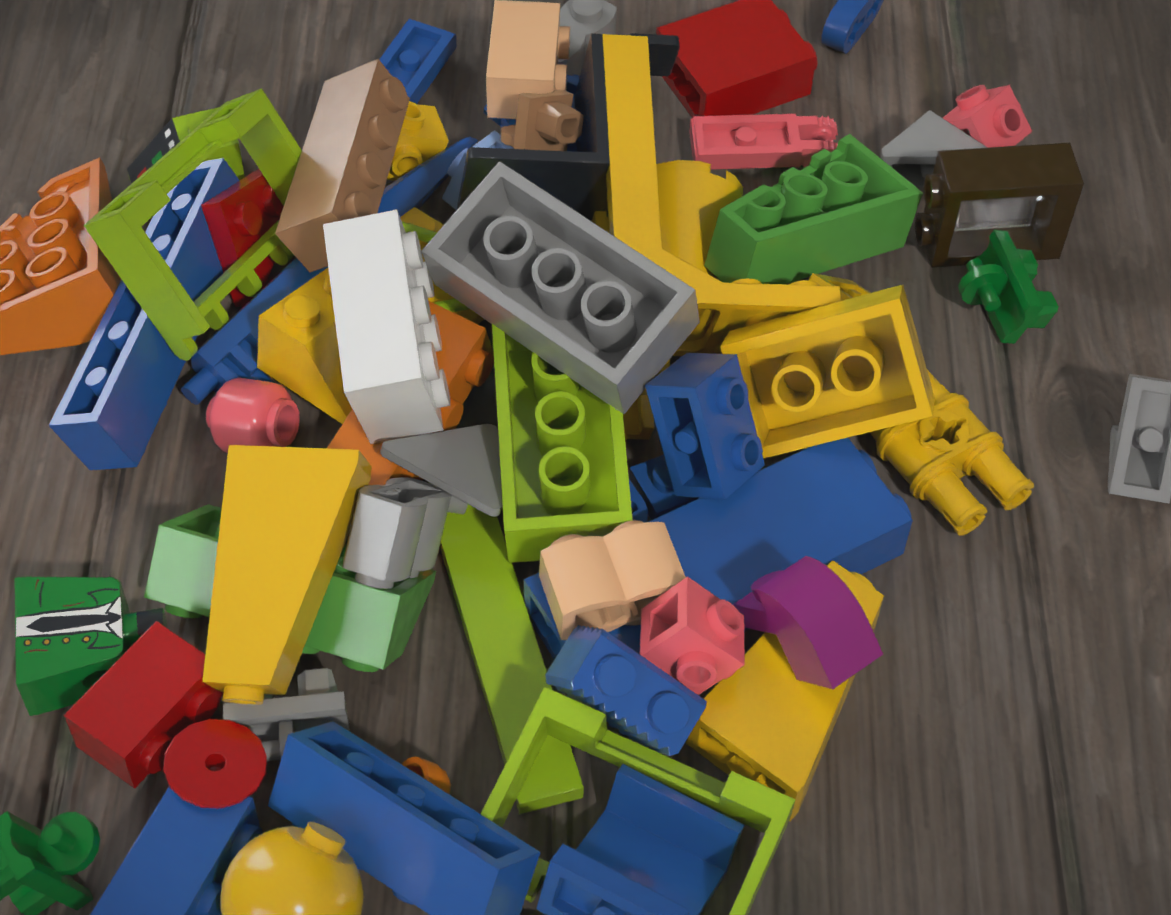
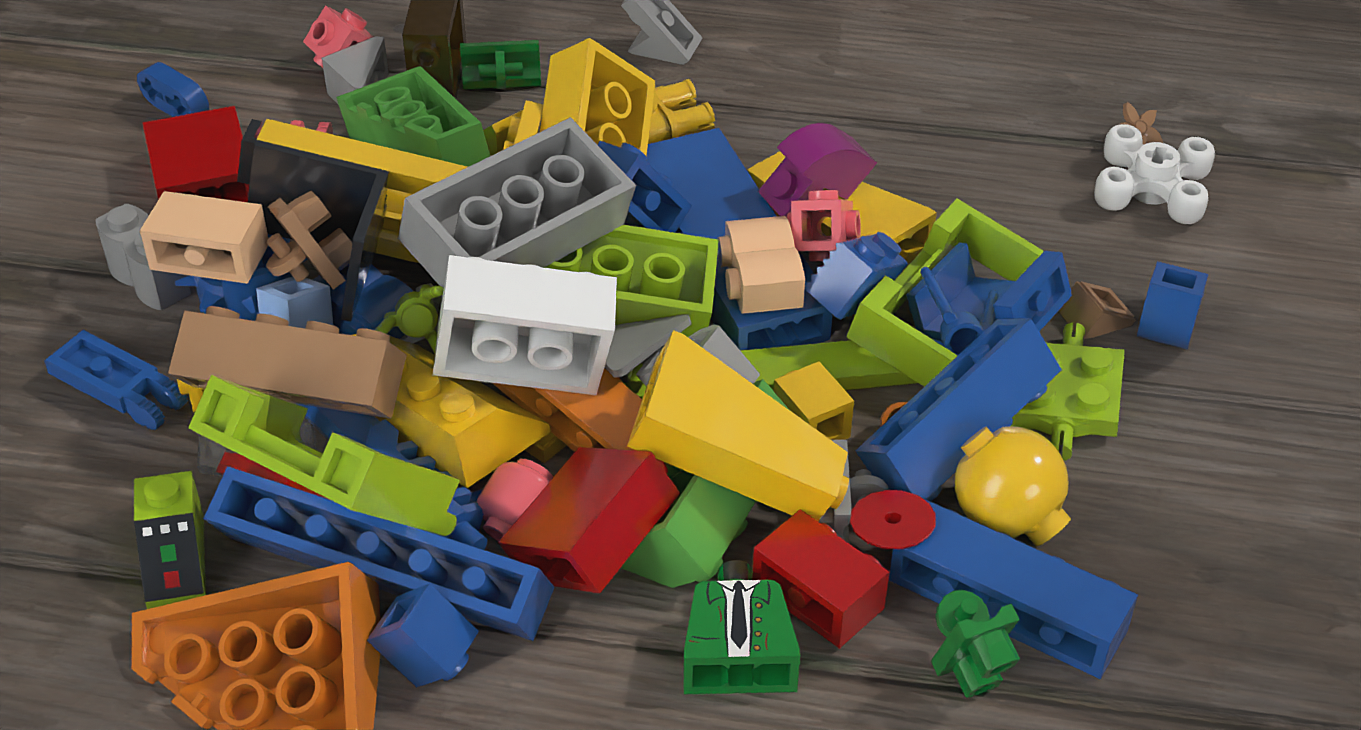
camera: 80 degrees left, 10 degrees down
none -> blue brick [367,583,479,688]
none -> red brick [498,447,680,594]
none -> yellow brick [774,361,854,440]
none -> blue plant [920,267,998,355]

